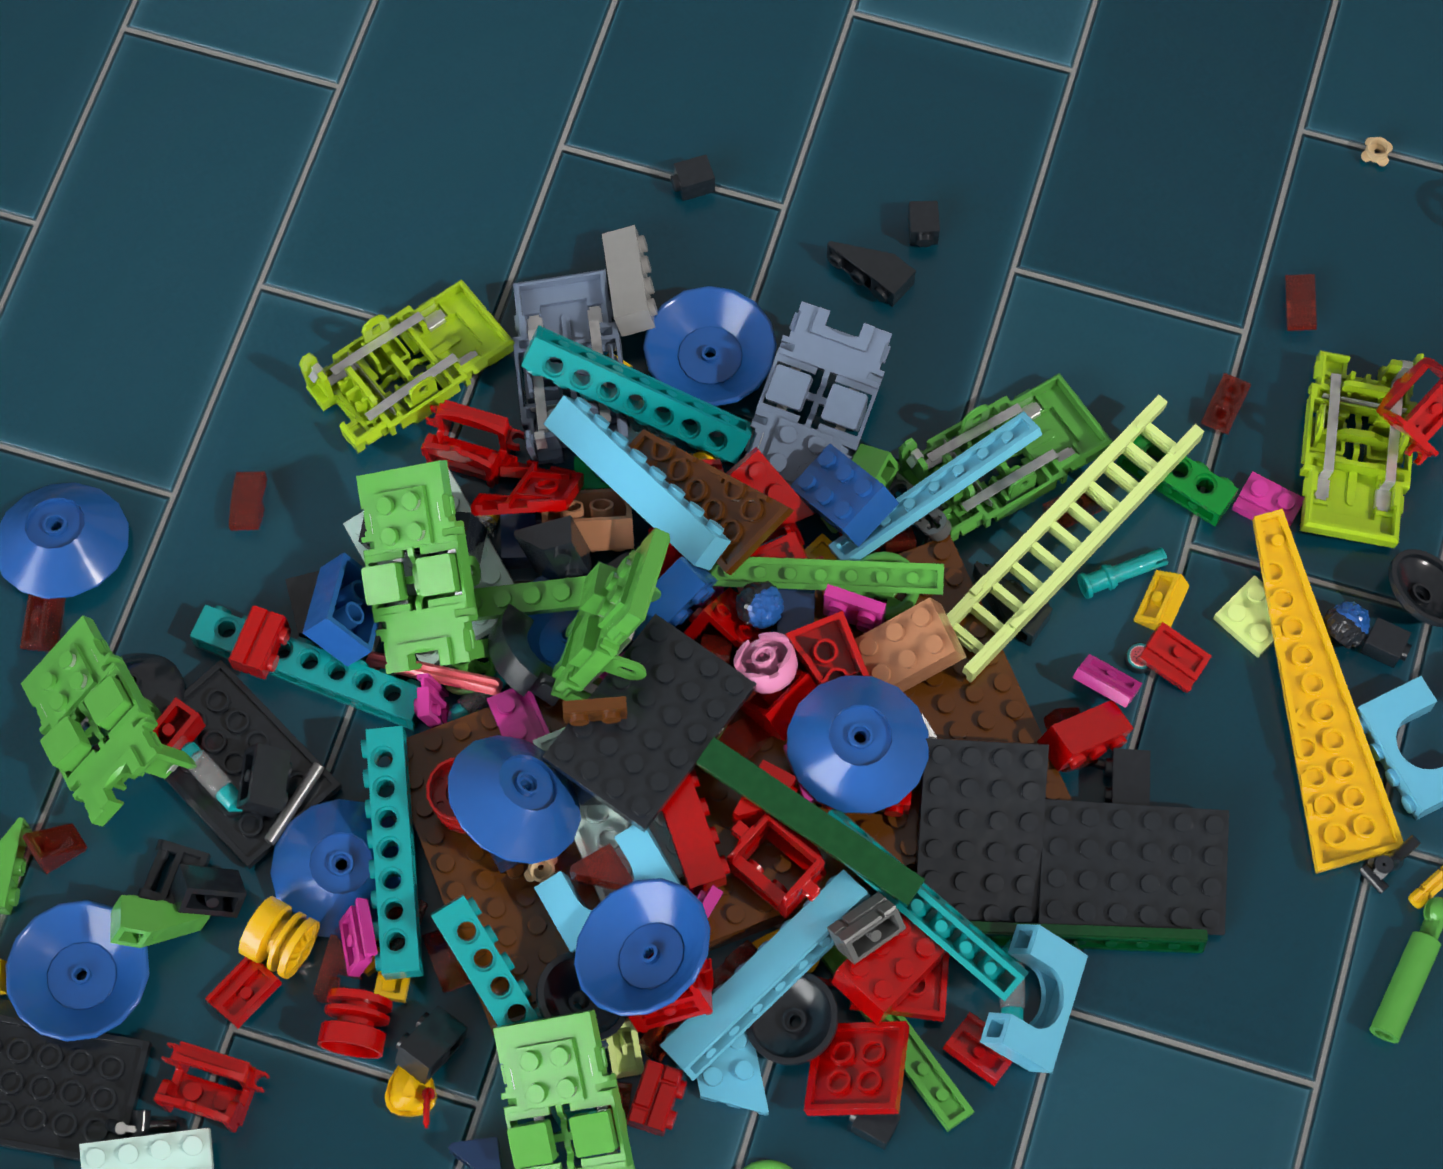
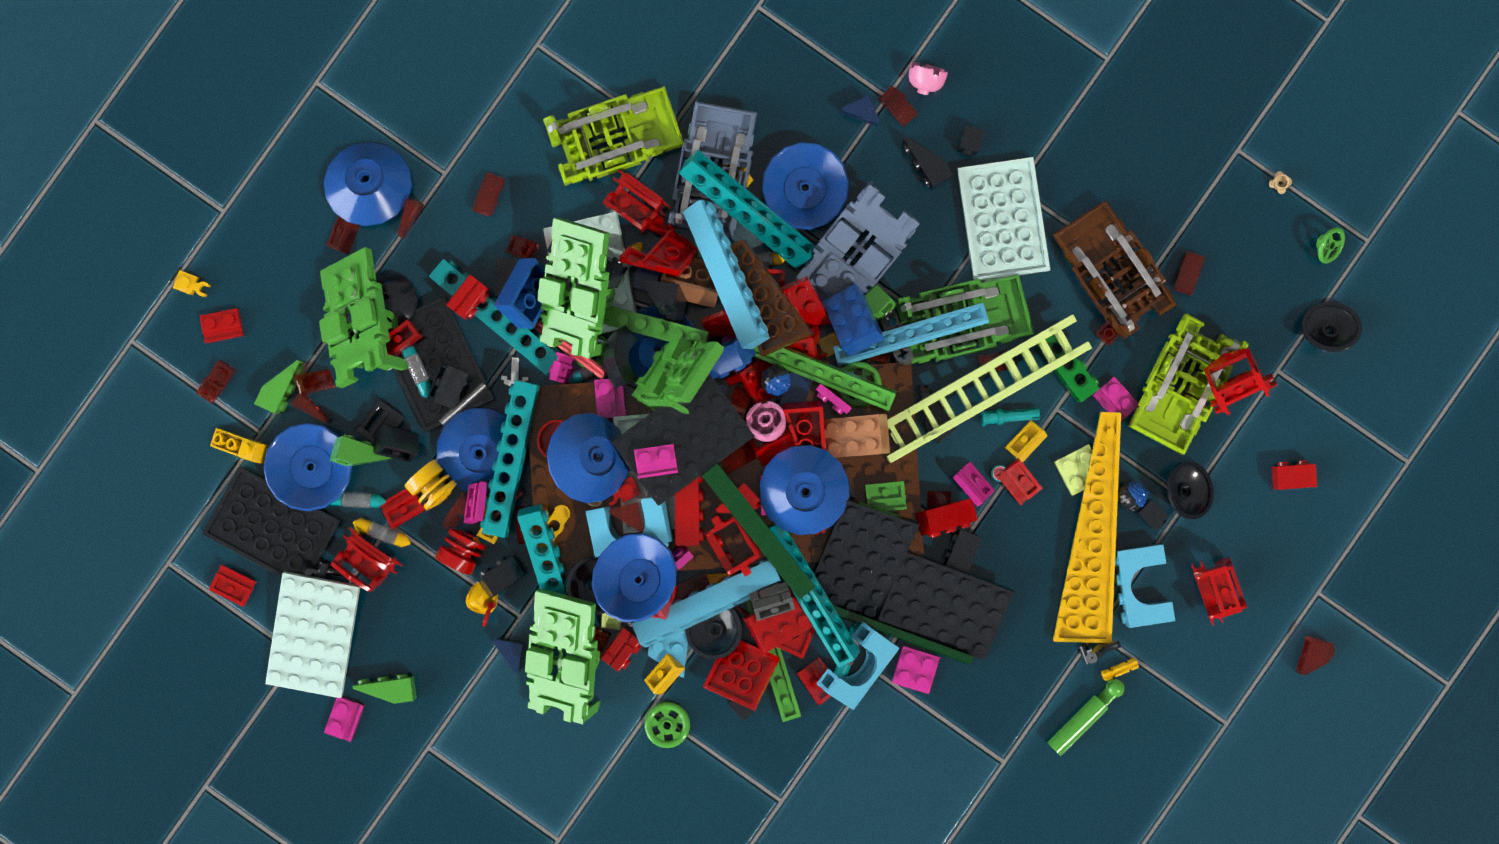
camera: 15 degrees right, 20 degrees up
reddish brown plate [562,696,627,726] -> none
light grey brick [602,225,658,337] -> none
black brick [670,154,715,201] -> none
none -> clear red slope [290,394,331,423]
none -> clear piece [330,491,386,508]
none -> piece [353,518,411,547]
none -> clear red slope [398,199,424,239]
none -> white piece [501,357,528,386]
none -> clear red slope [505,235,540,259]
none -> yellow piece [539,505,570,547]
none -> red plate [608,476,641,505]
none -> dark pink plate [634,444,678,479]
none -> yellow slope [644,653,685,694]
none -> dark blue slope [842,96,880,127]
none -> bright green plate [865,481,907,511]
none -> clear red slope [878,86,918,127]
none -> dark pink plate [892,646,940,694]
none -> bright pink cylinder [909,62,948,95]
none -> light aqua plate [957,157,1050,281]
none -> reddish brown piece [1052,200,1177,339]

